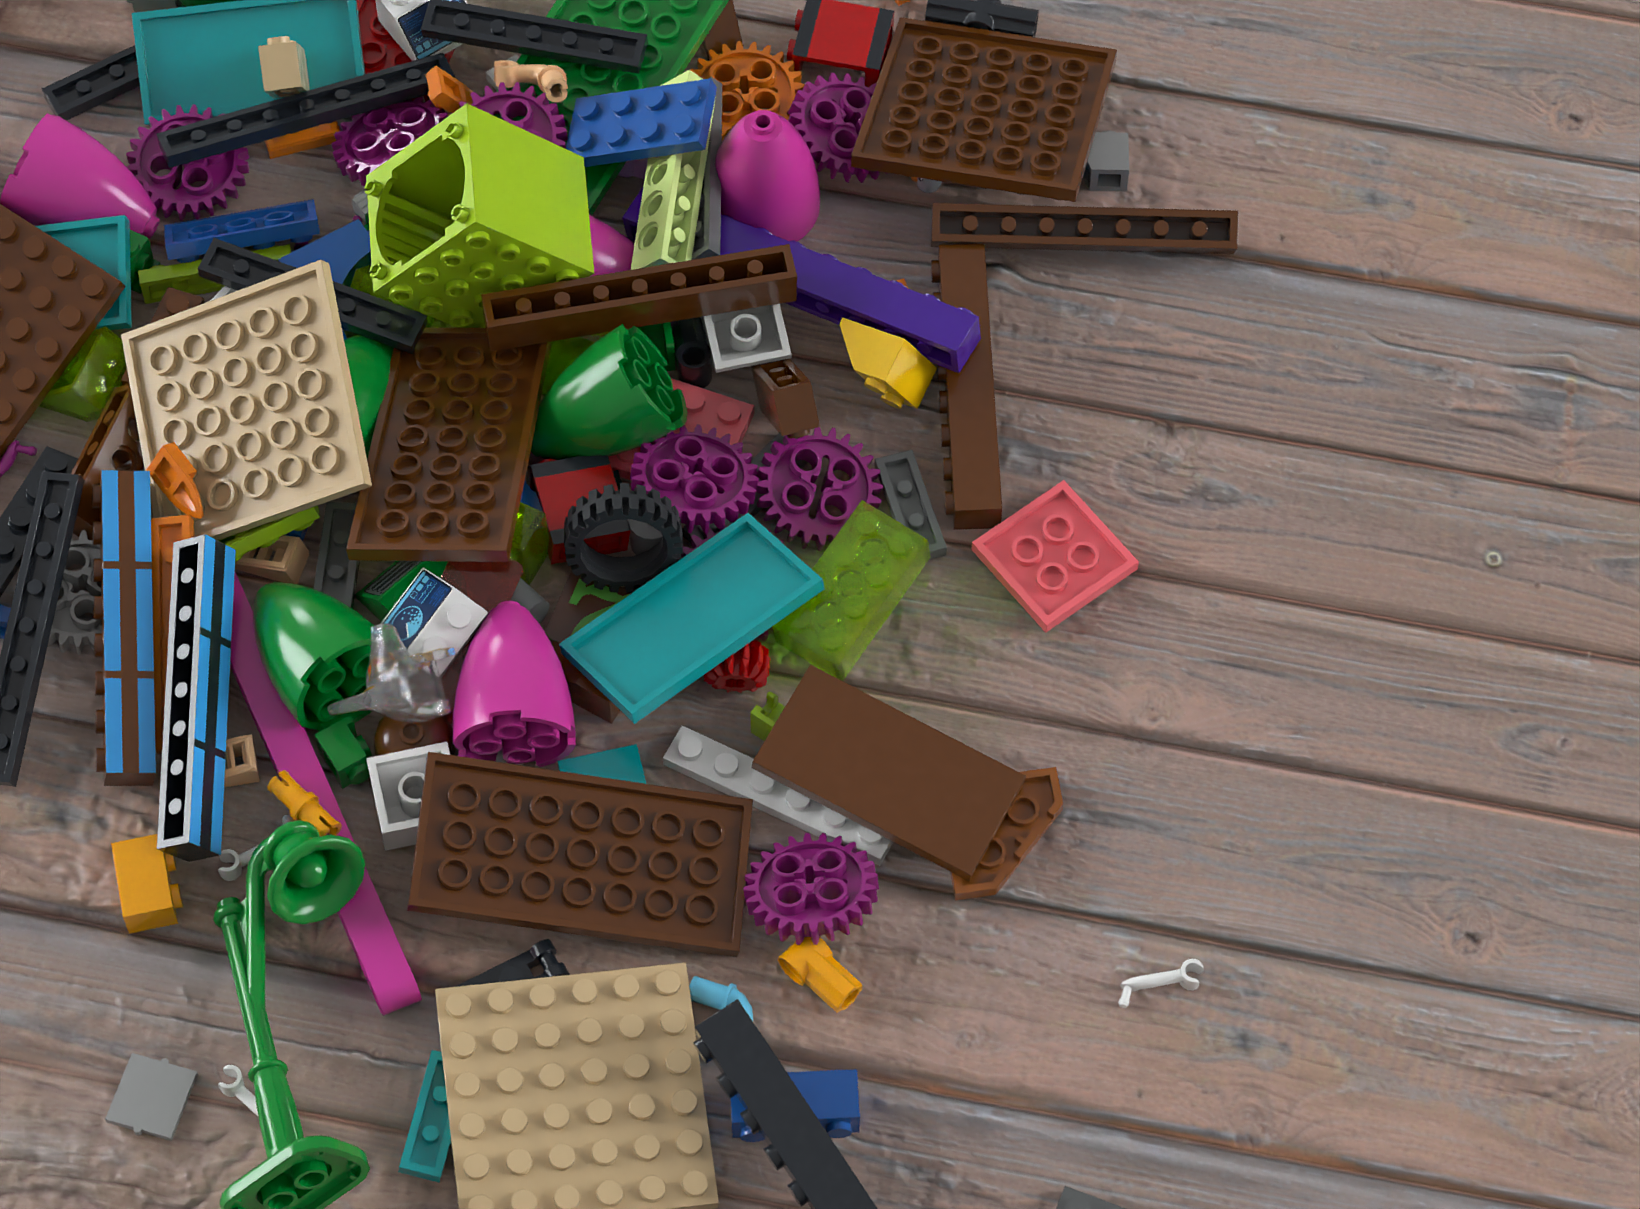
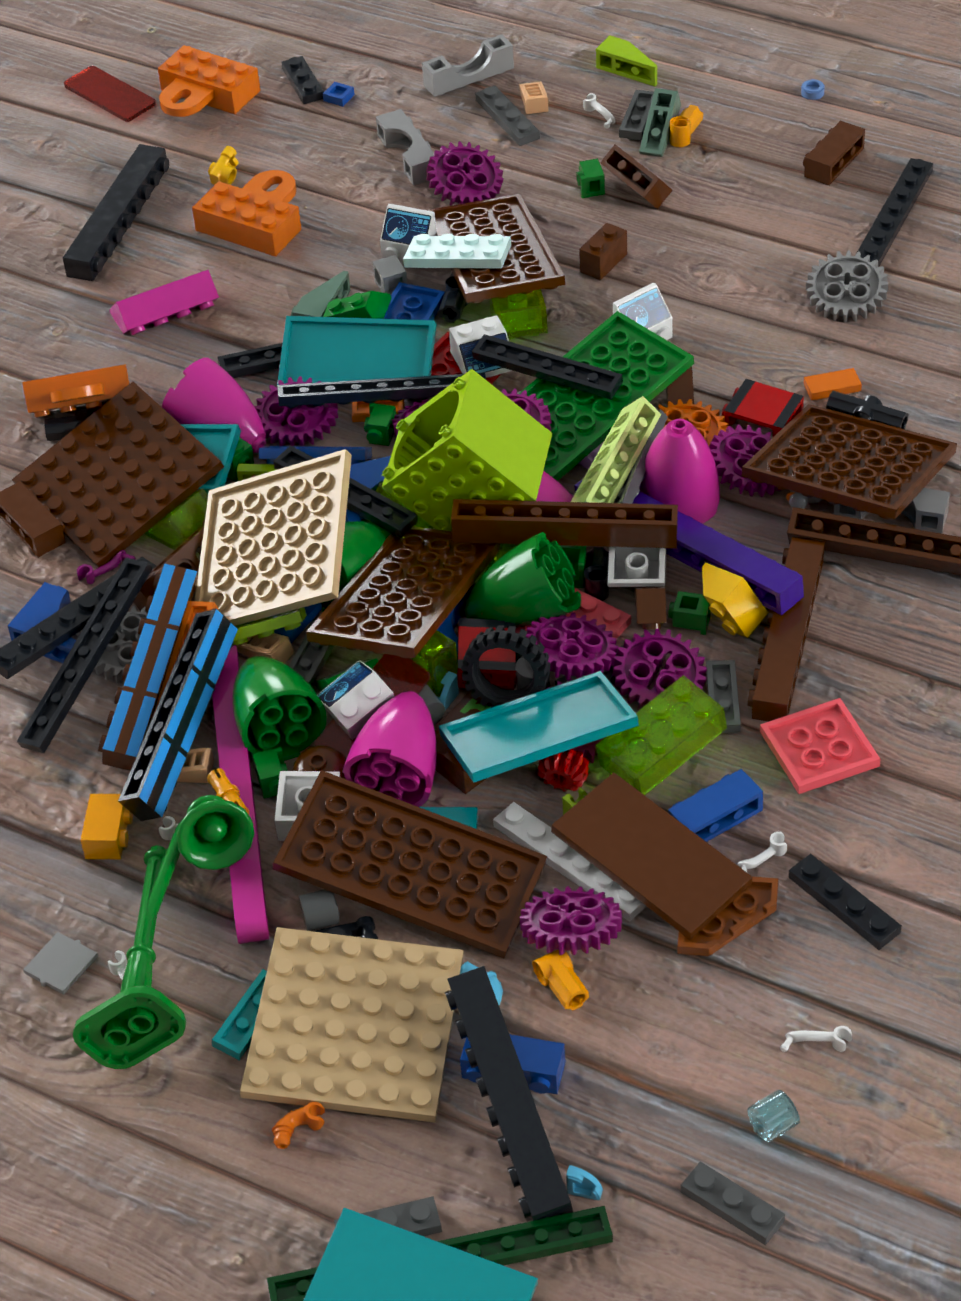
camera: 20 degrees right, 15 degrees down
orange plate [146,442,204,519] -> none
tan brick [258,36,310,98] -> none
clear piece [327,624,456,723] -> none
light nougat piece [494,60,568,103] -> none
blue plate [566,78,717,167] -> none
none -> dark grey piece [299,889,340,931]
none -> green brick [364,403,396,446]
none -> medium azure tile [437,671,459,711]
none -> green brick [668,591,711,635]
none -> blue brick [668,769,763,842]
none -> white piece [737,832,787,873]
none -> clear light blue piece [748,1089,800,1142]
none -> black plate [788,853,902,950]

